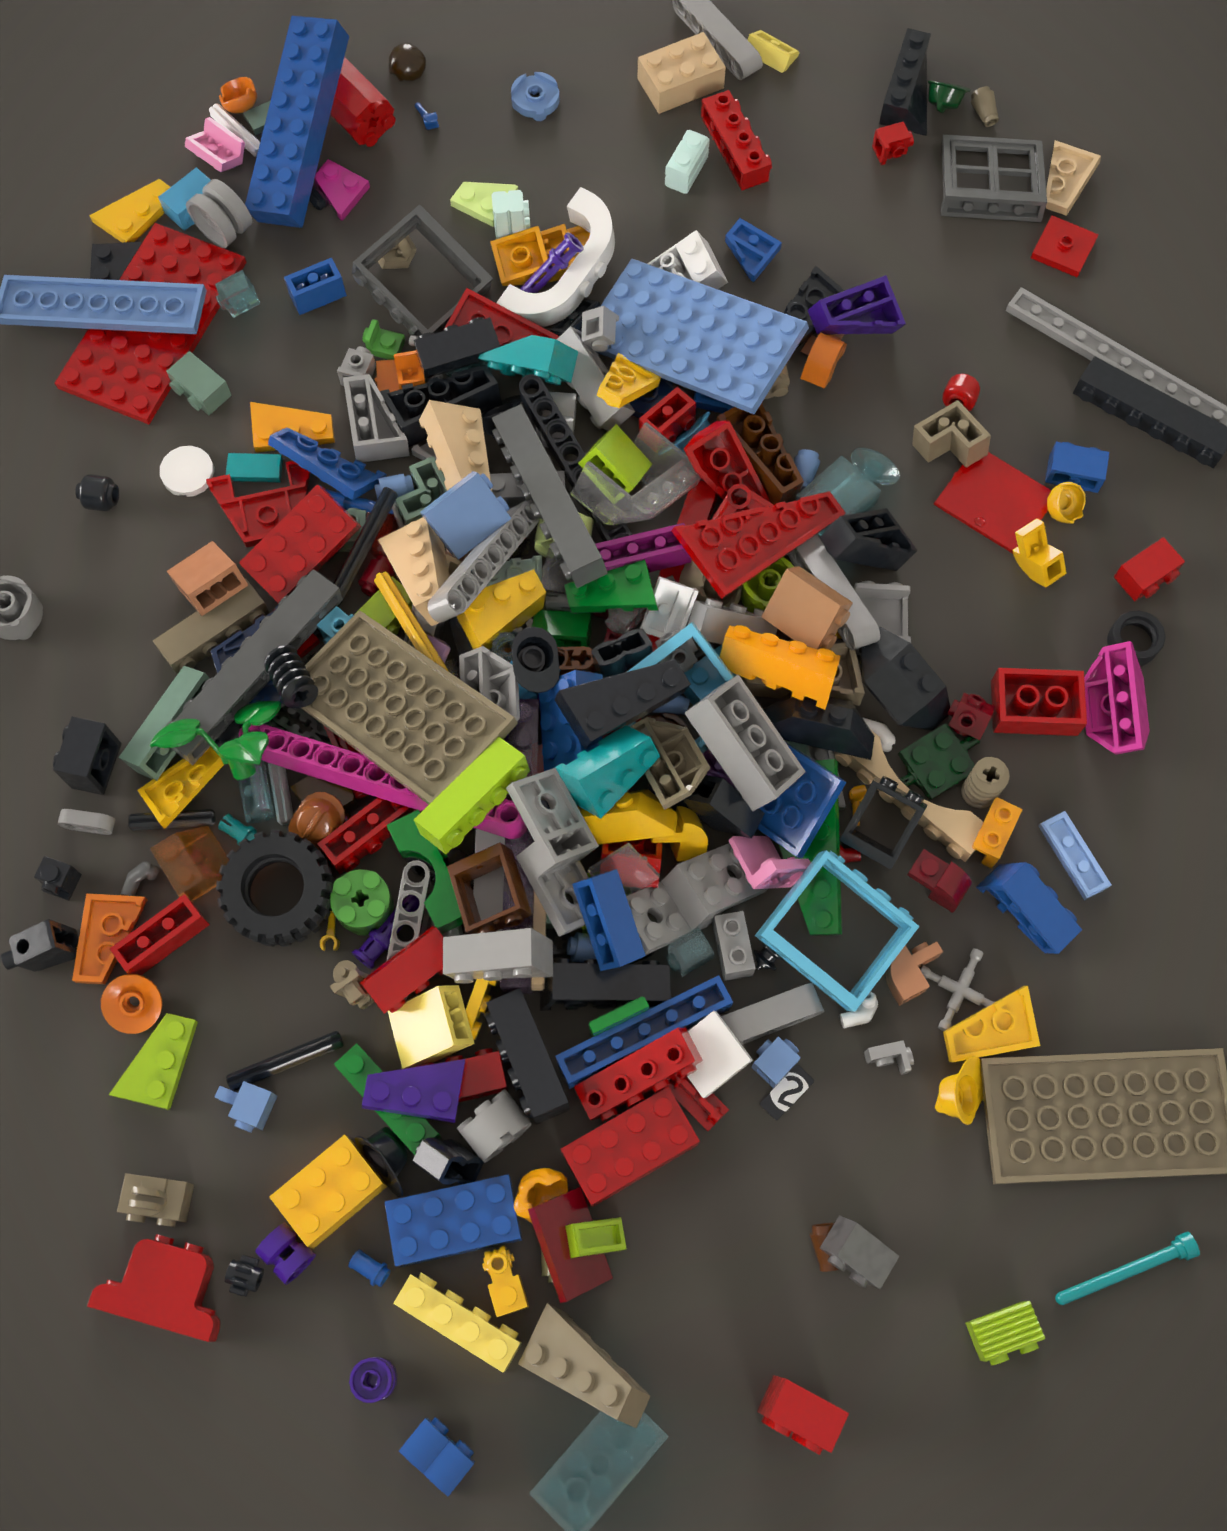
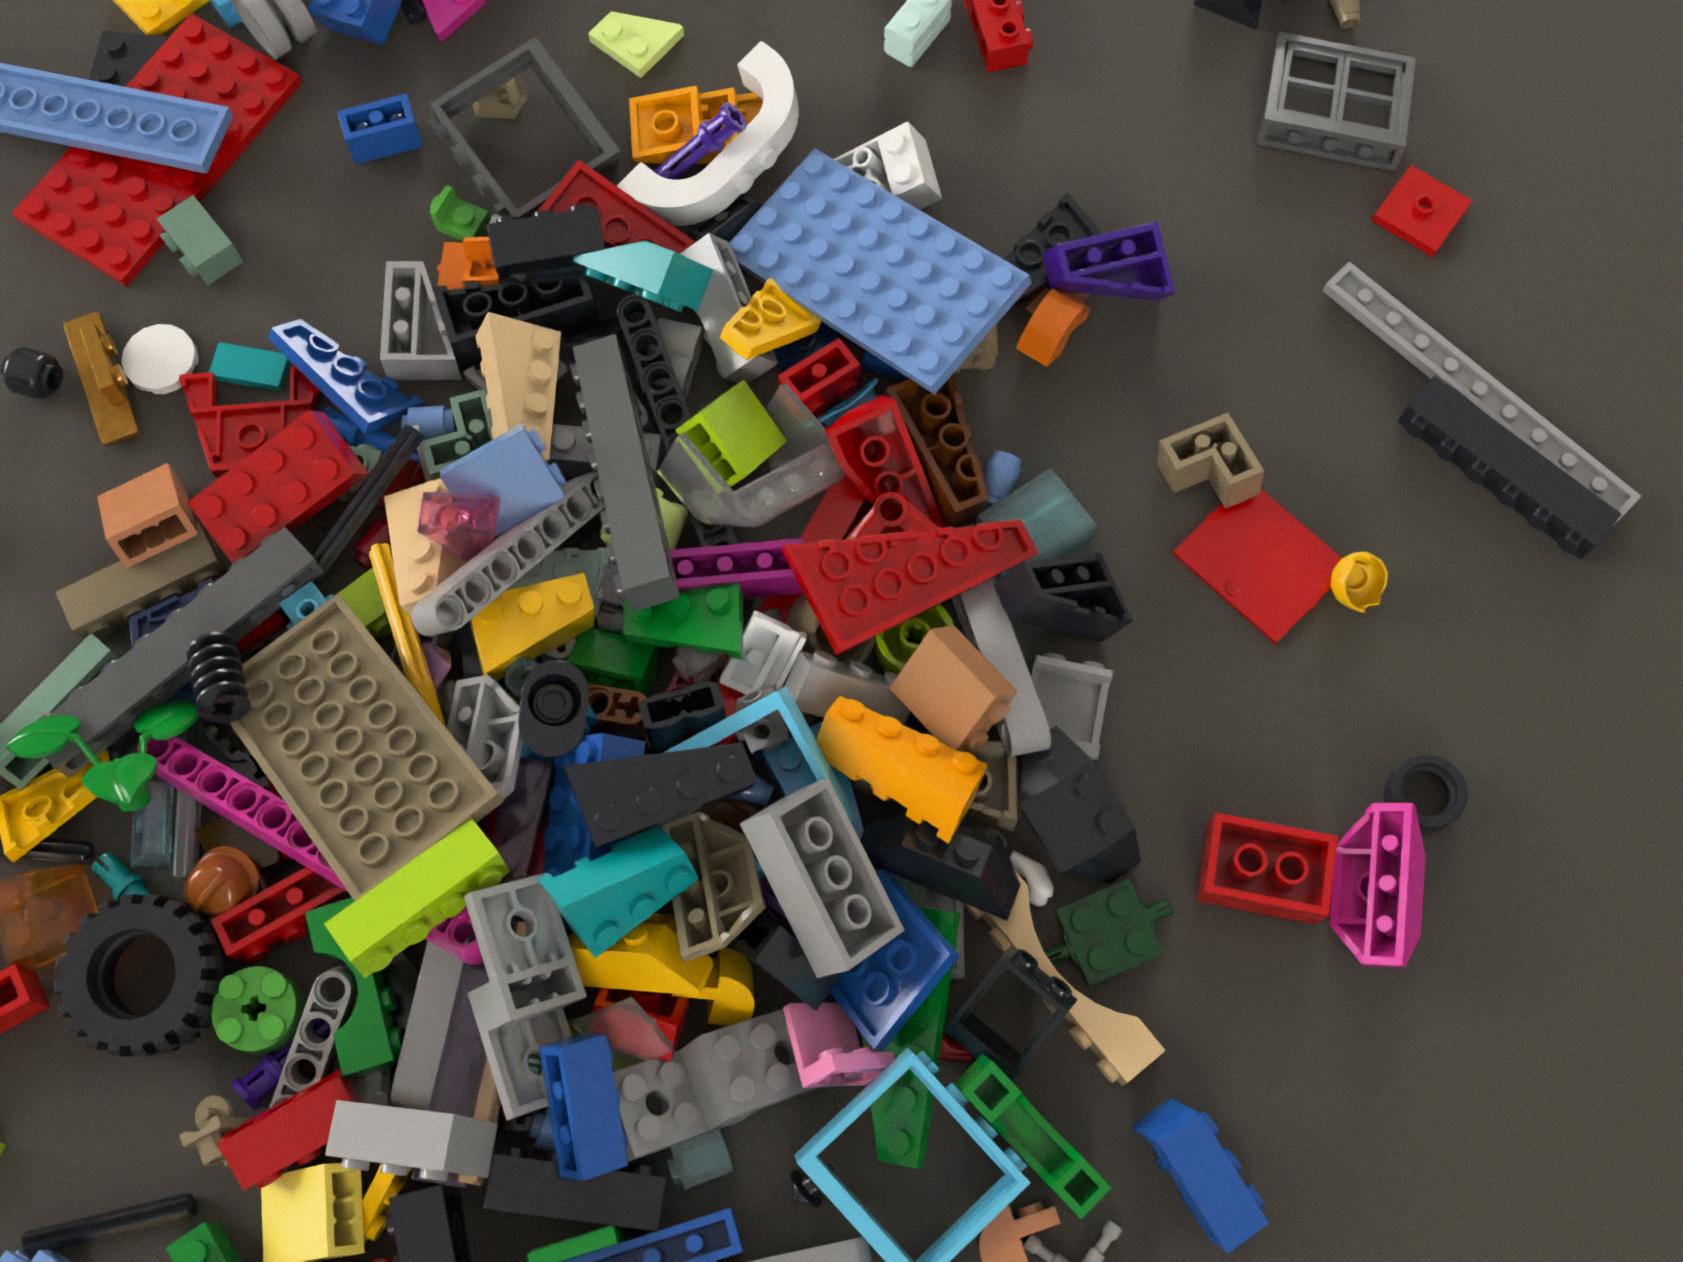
camera: 10 degrees right, 0 degrees up
clear light blue brick [215,270,261,318] -> none
light orange wing [250,402,335,453] -> none
yellow hand [320,911,340,951] -> none
light grey brick [337,347,376,386] -> none
reddish brown window [447,842,532,934] -> none
light aqua brick [492,190,530,239] -> none
light grey brick [581,306,619,352] -> none
light grey brick [712,911,755,981] -> none
blue wing [725,218,782,282] -> none
light orange hand [849,785,867,826] -> none
clear light blue dish [851,448,900,485] -> none
red brick [872,121,914,165] -> none
dark red brick [907,849,972,913] -> none
red head [942,373,980,411] -> none
dark red brick [948,693,995,740] -> none
dark tan piece [961,757,1010,809] -> none
light orange bracket [972,797,1023,869] -> none
yellow brick [1012,518,1067,588] -> none
light blue tile [1038,811,1112,900] -> none
blue brick [1045,442,1109,493] -> none
tan wing [1046,140,1101,216] -> none
red brick [1114,537,1185,601] -> none
none -> pearl gold bracket [64,312,140,447]
none -> clear pink wing [417,492,501,562]
none -> green arch [953,1054,1111,1219]

